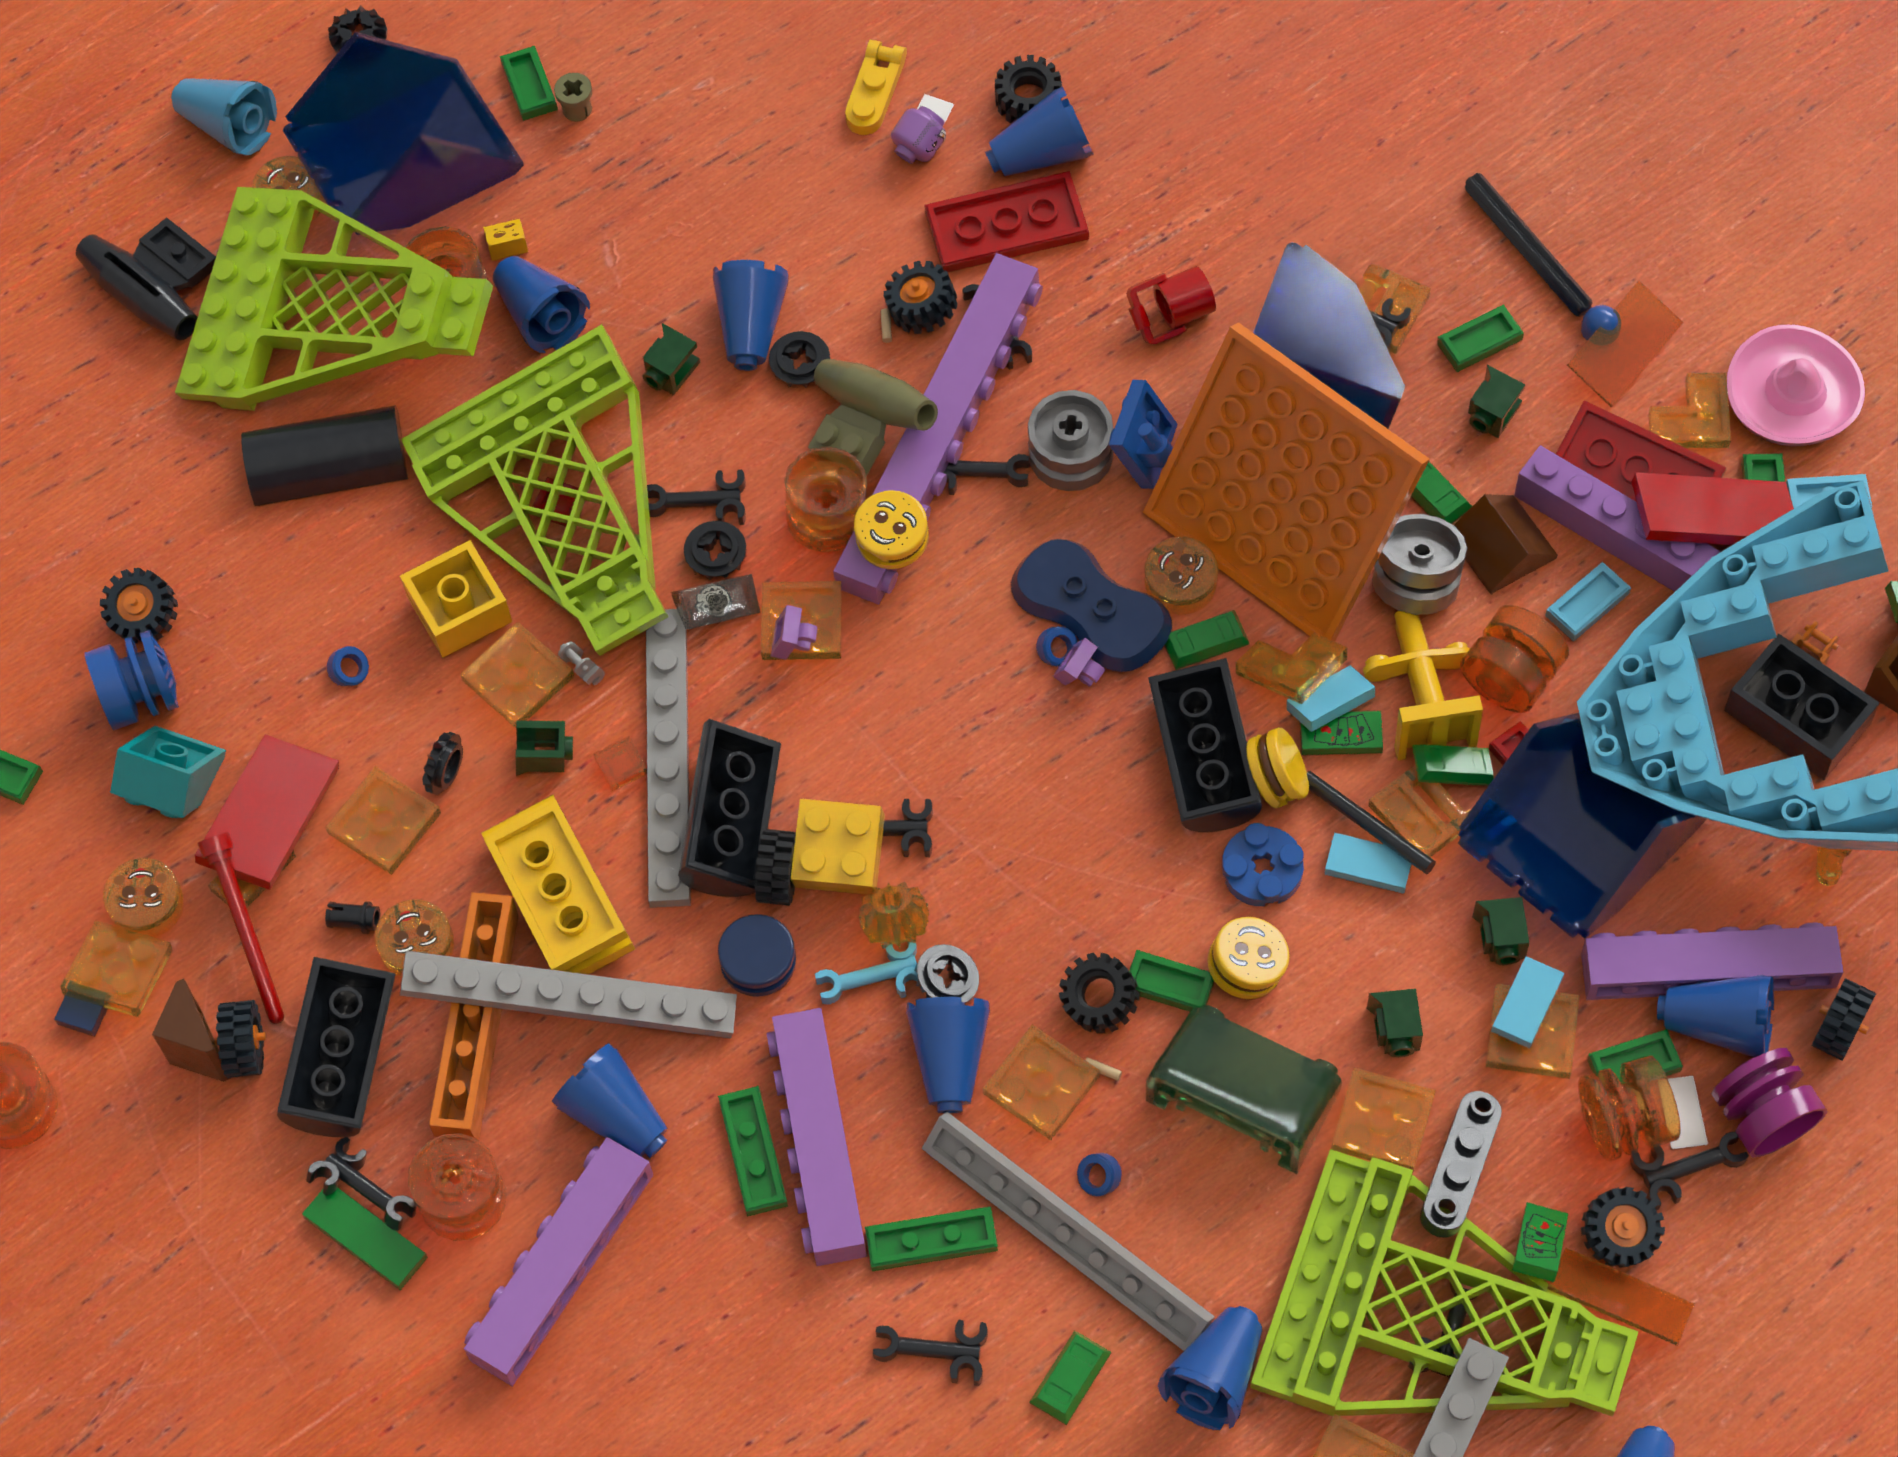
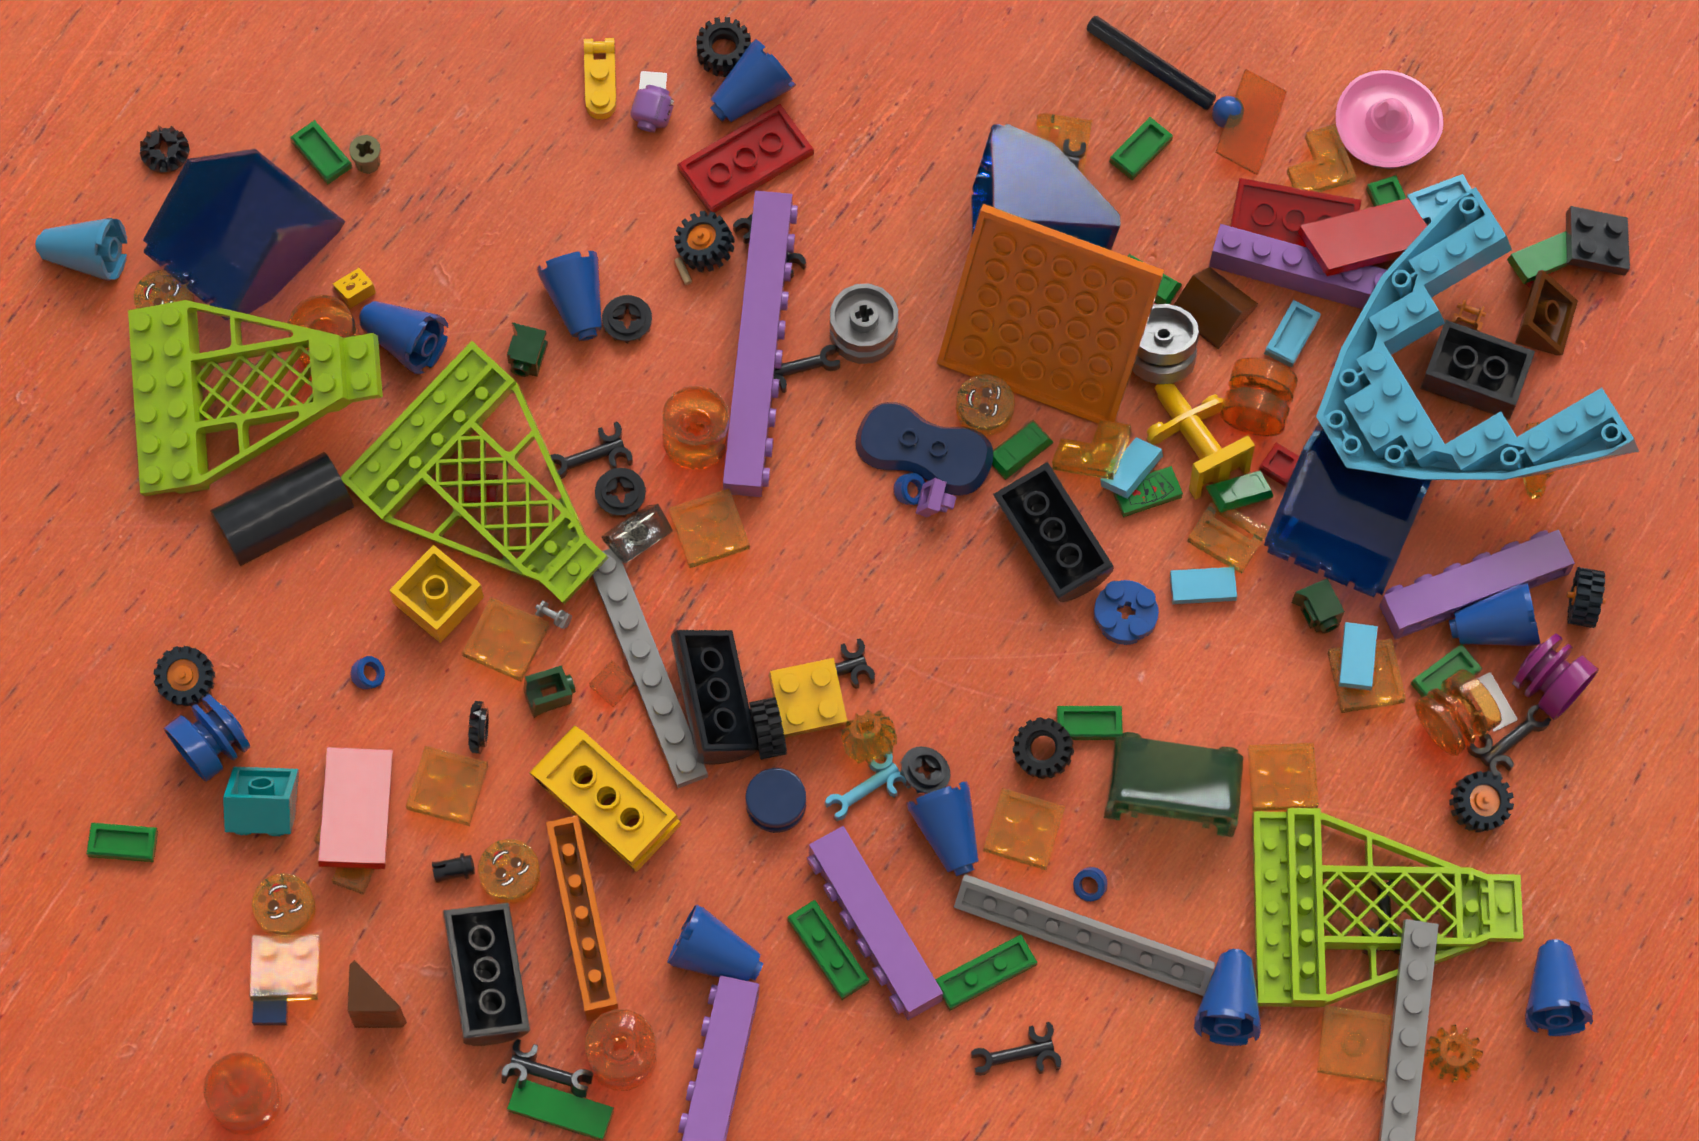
camera: 25 degrees left, 5 degrees up
black plate [76,217,216,340] -> none
red piece [198,832,284,1024] -> none
black wheel [215,1000,266,1078] -> none
light grey plate [400,951,737,1038] -> none
medium lavender tile [771,605,817,660] -> none
olive plate [808,359,938,476] -> none
yellow head [854,490,929,569] -> none
green tile [1030,1330,1111,1425] -> none
tan piece [1083,1057,1122,1081] -> none
blue plate [1109,380,1178,489] -> none
red piece [1126,266,1216,345] -> none
yellow head [1207,917,1290,999] -> none
yellow head [1246,727,1309,808] -> none
black bar [1307,771,1436,874] -> none
dark green window [1366,989,1423,1057] -> none
plate [1420,1091,1502,1238] -> none
dark green window [1468,365,1525,438] -> none
green tile [1512,1202,1568,1282] -> none
clear orange piece [1547,1248,1695,1346] -> none

